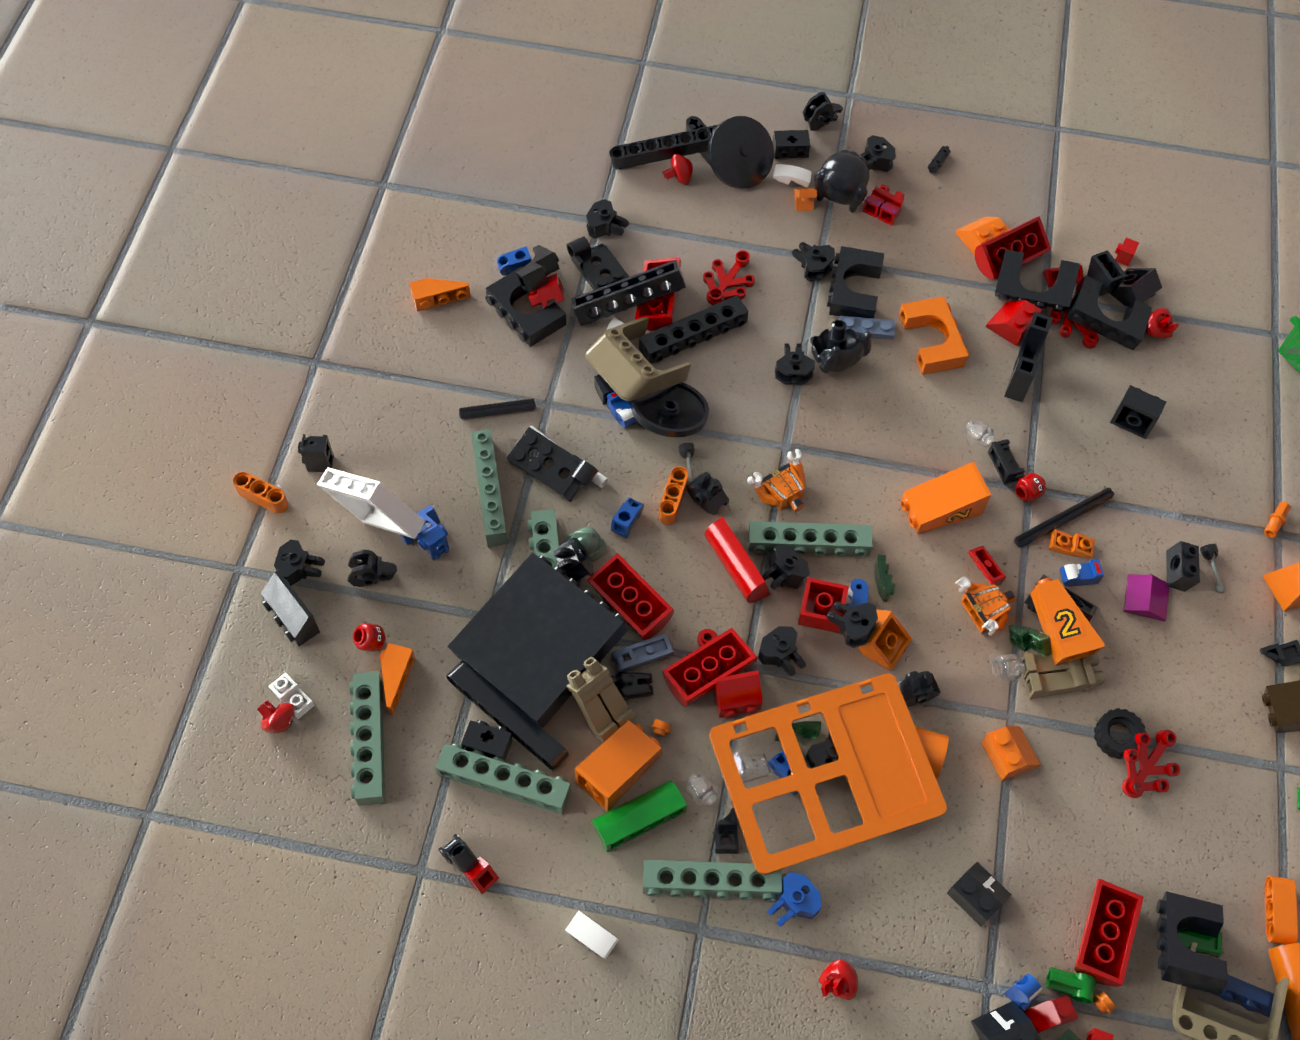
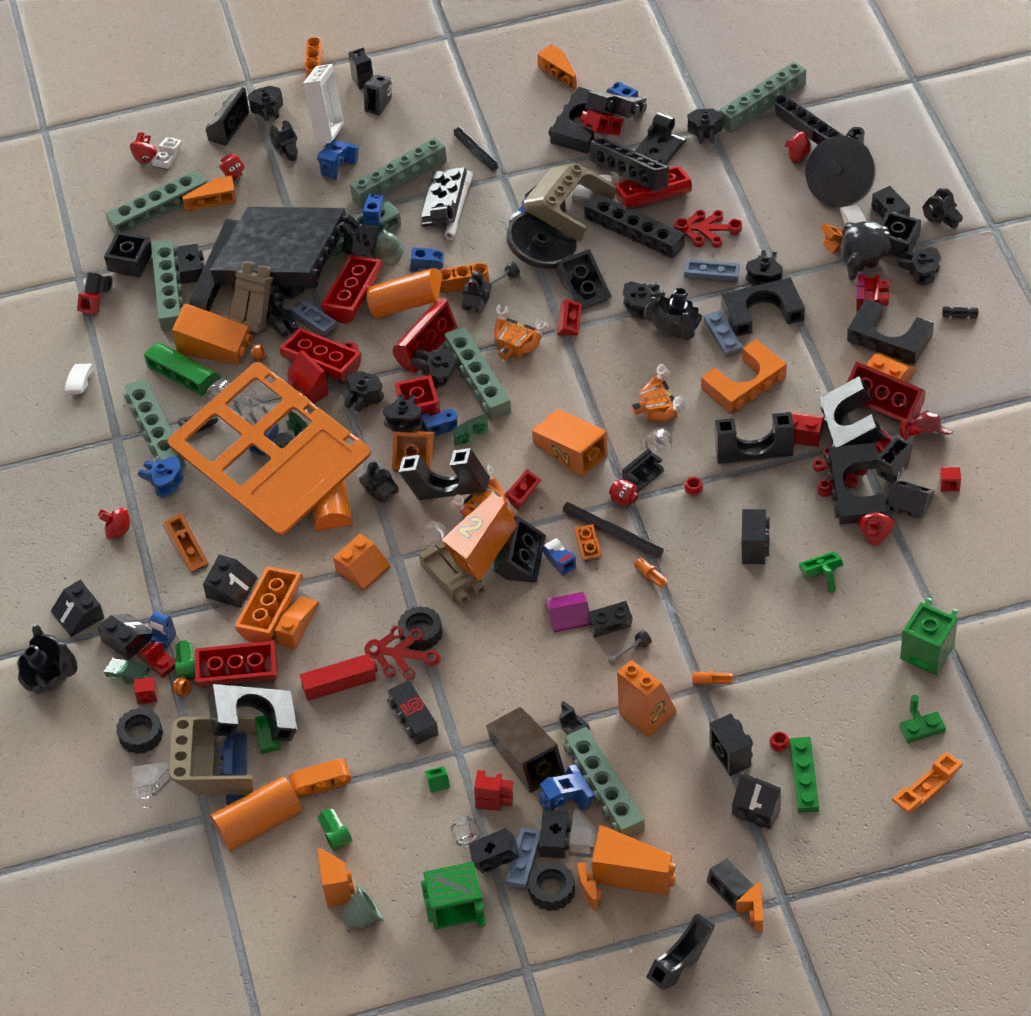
camera: 70 degrees right, 10 degrees down
none -> black brick [104,231,152,277]
none -> orange slope [163,513,208,572]
none -> orange brick [235,566,303,643]
none -> orange slope [275,596,319,649]
none -> red brick [299,653,378,701]
none -> blue leg [363,194,385,226]
none -> black torso [364,75,393,116]
none -> orange brick [367,268,442,319]
none -> black brick [387,680,439,745]
none -> black arch [399,448,490,500]
none -> black slope [555,249,612,310]
none -> red slope [557,299,582,335]
none -> orange torso [631,364,686,422]
none -> orange axle [634,557,667,588]
none -> sand blue plate [684,259,740,282]
none -> red plate [684,477,703,495]
none -> sand green brick [719,61,806,133]
none -> green plate [799,551,843,592]
none -> black arch [847,299,934,365]
none -> black brick [880,210,921,257]
none -> dark red hair [900,410,953,441]

